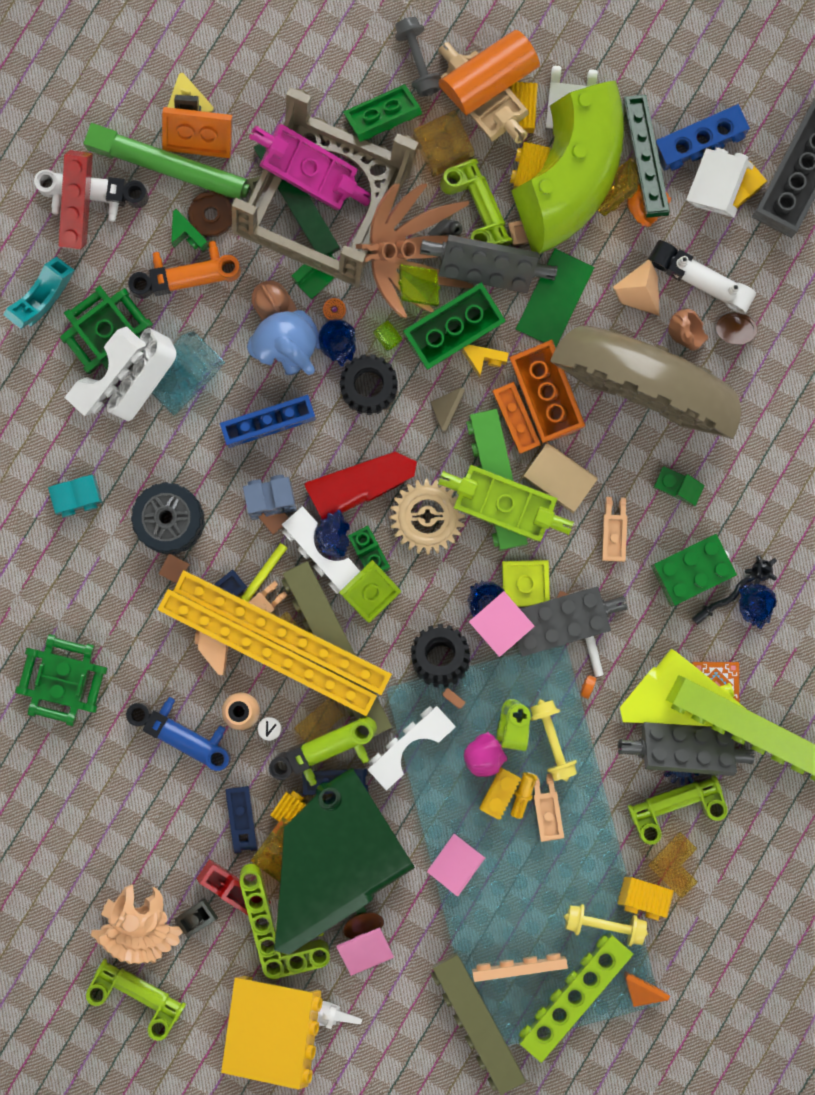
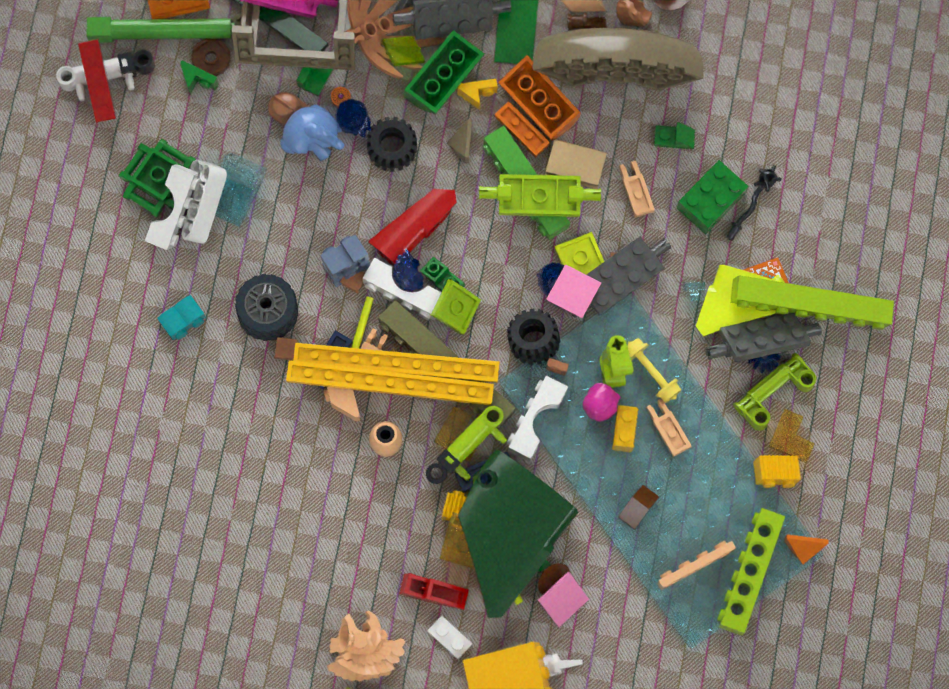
camera: 20 degrees left, 10 degrees down
teal arch [3,256,75,329] -> none
green brick [15,634,108,727] -> none
blue piece [126,697,231,771] -> none
orange piece [128,241,241,299] -> none
pearl dark grey slope [175,898,218,938] -> none
blue brick [220,395,316,448] -> none
dark blue plate [225,786,258,854] -> none
lime beam [240,864,330,979] -> none
white tile [258,717,281,741] -> none
clear neon green beam [373,320,403,351] -> none
tan gear [389,479,466,555] -> none
bright pink piece [427,834,485,896] -> none
olive brick [431,952,526,1095] -> none
yellow axle [511,772,537,819] -> none
light yellow piece [563,904,648,947] -> none
orange tile [580,675,597,699] -> none
white bar [585,636,604,677] -> none
clear blue hair [739,583,777,629] -> none
none -> white plate [427,616,472,660]
none -> reddish brown connector [567,12,607,31]
none -> slope [618,485,659,530]
none -> clear light blue tile [683,281,705,301]

